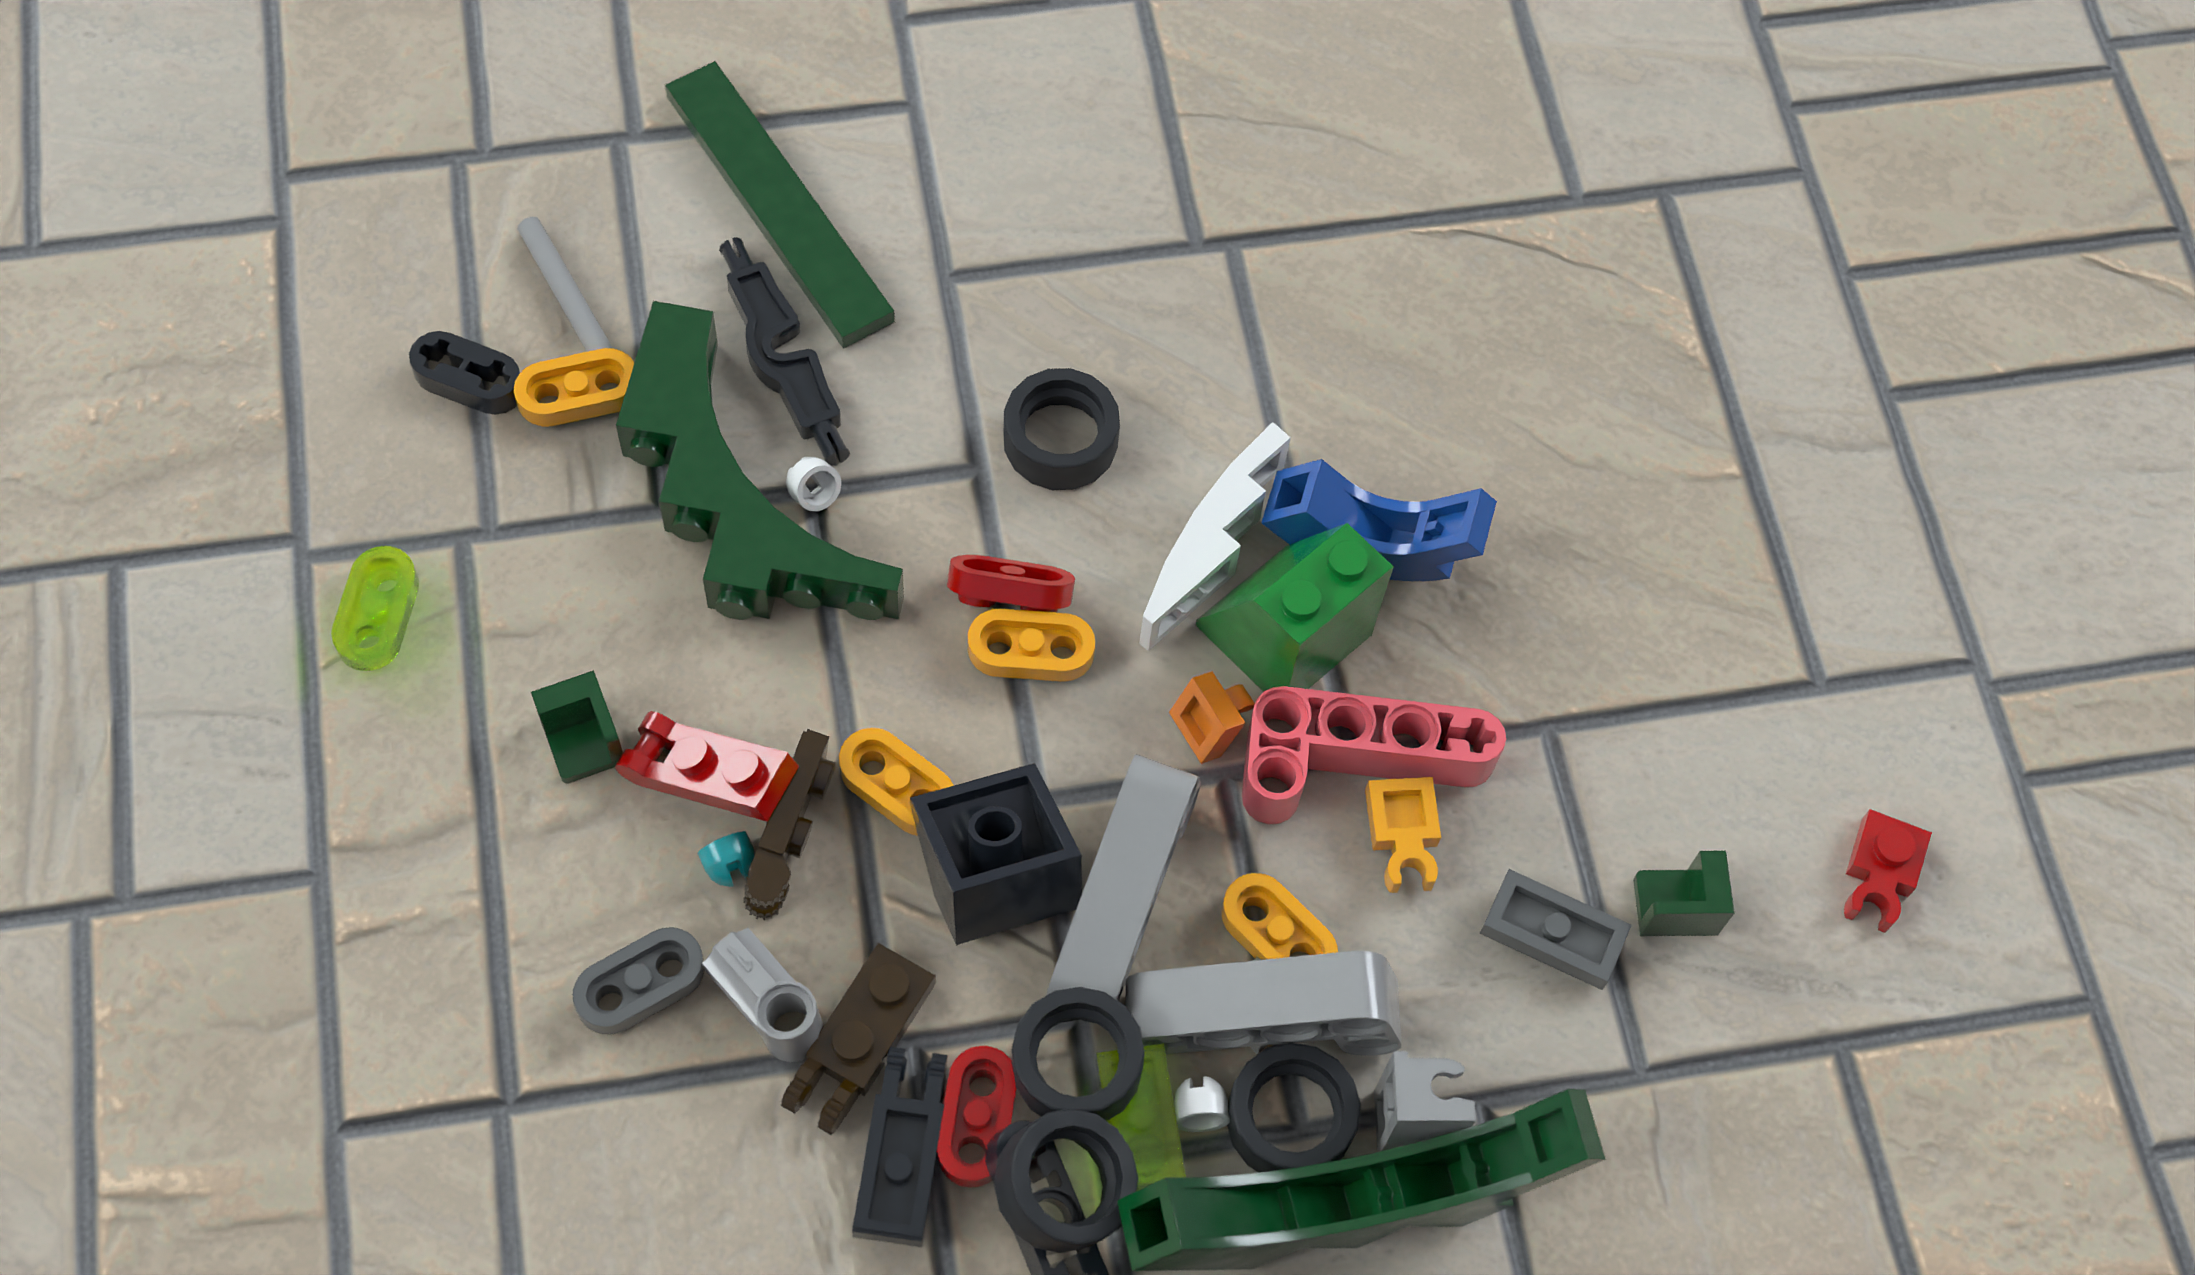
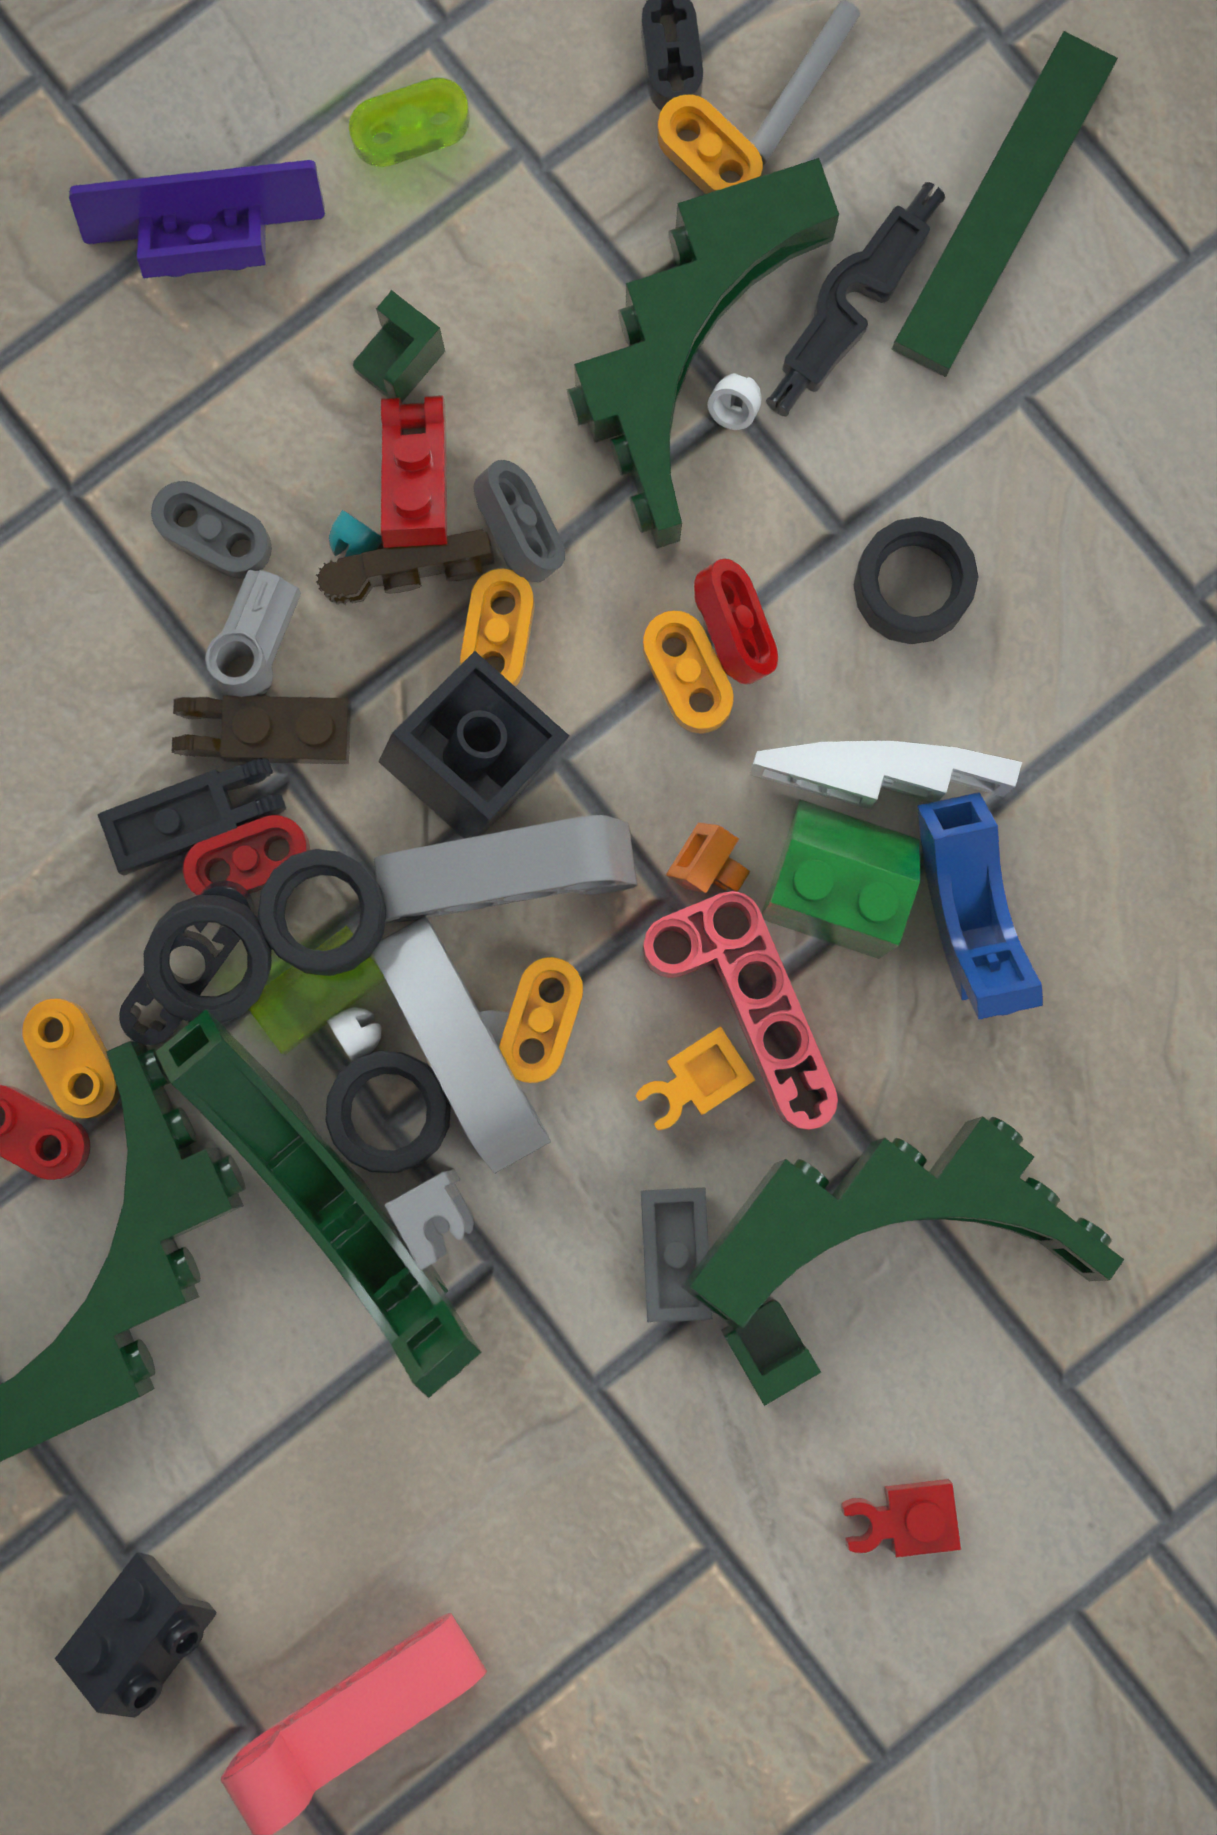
camera: 70 degrees right, 20 degrees up
none -> dark purple bracket [69,160,325,279]
none -> dark grey plate [473,460,565,582]
none -> dark green arch [682,1116,1125,1329]

